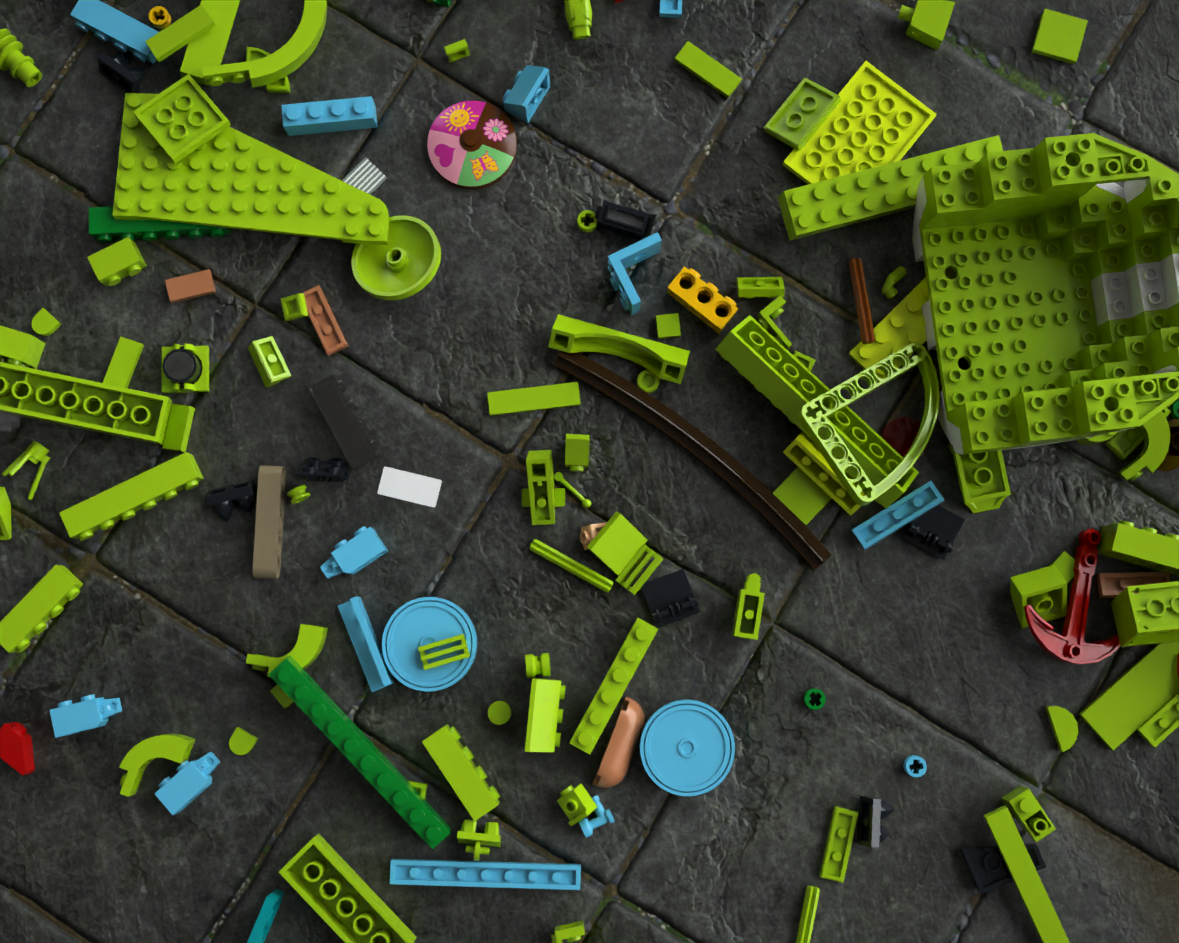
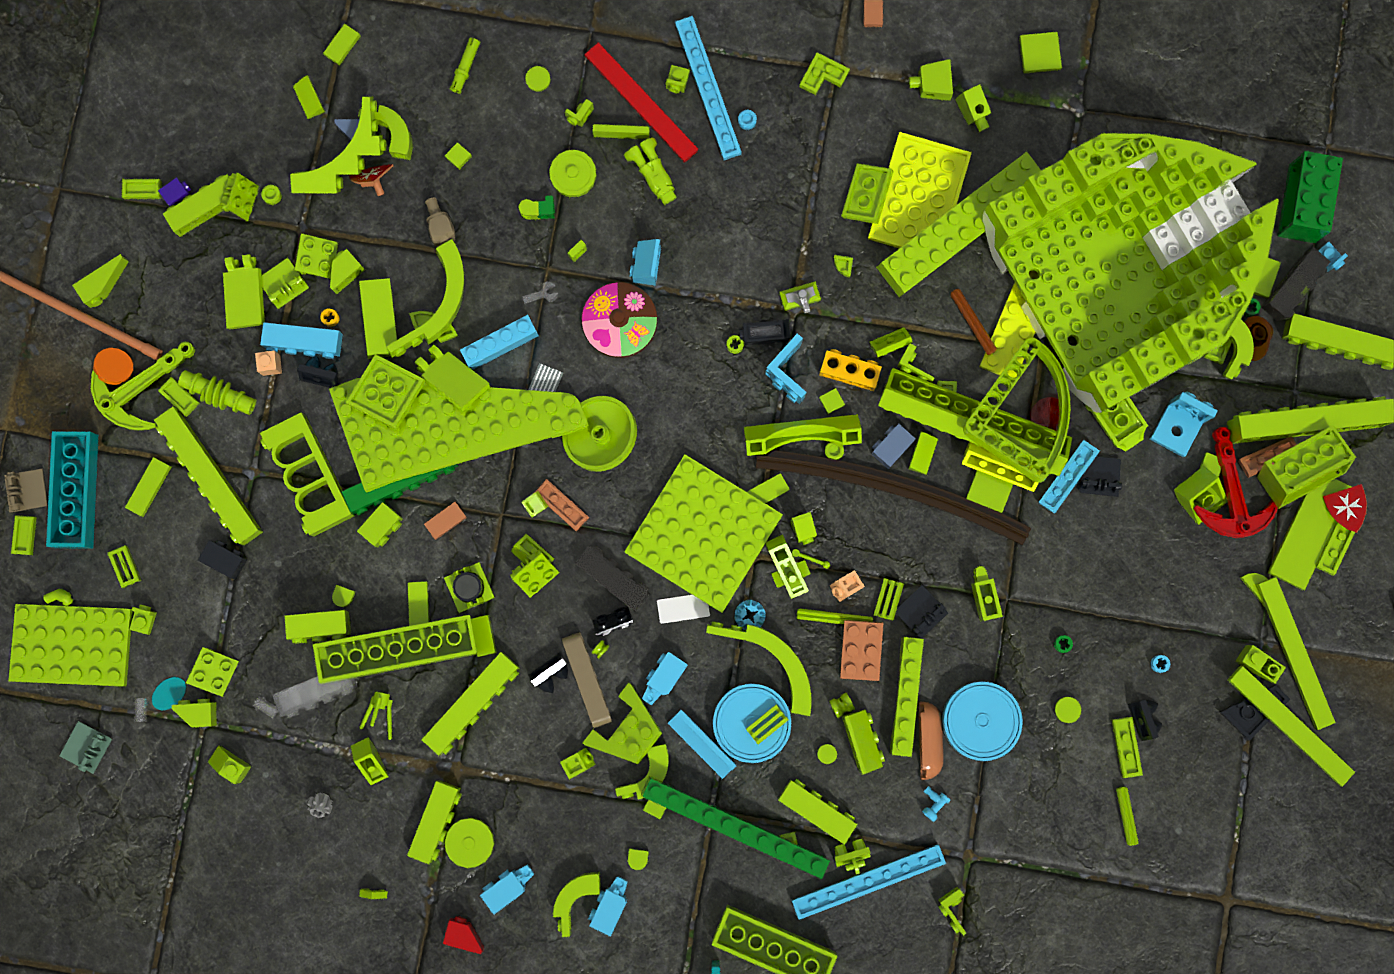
camera: 20 degrees left, 0 degrees up
lime tile [145,4,215,62] -> none
lime brick [557,783,597,826] -> none
lime tile [587,511,648,576] -> none
lime tile [674,41,742,99] -> none
lime arm [881,266,907,299] -> none
none -> light nougat brick [255,351,282,376]
none -> lime fence [260,412,355,537]
none -> lime tile [415,345,490,411]
none -> lime wheel [445,818,494,868]
none -> lime hinge [510,550,559,598]
none -> clear bar [523,282,558,304]
none -> lime bracket [560,748,595,779]
none -> lime wing [583,683,662,764]
none -> lime plate [624,455,783,613]
none -> lime arch [706,621,811,716]
none -> medium azure gear [735,600,765,630]
none -> piece [779,281,821,313]
none -> lime tile [834,255,853,278]
none -> nougat plate [840,620,883,681]
none -> sand blue brick [872,424,915,469]
none -> lime slope [908,432,938,475]
none -> lime torso [955,84,991,132]
none -> lime piece [1054,697,1081,723]
none -> medium azure bracket [1150,392,1218,457]
none -> lime tile [1256,577,1336,730]

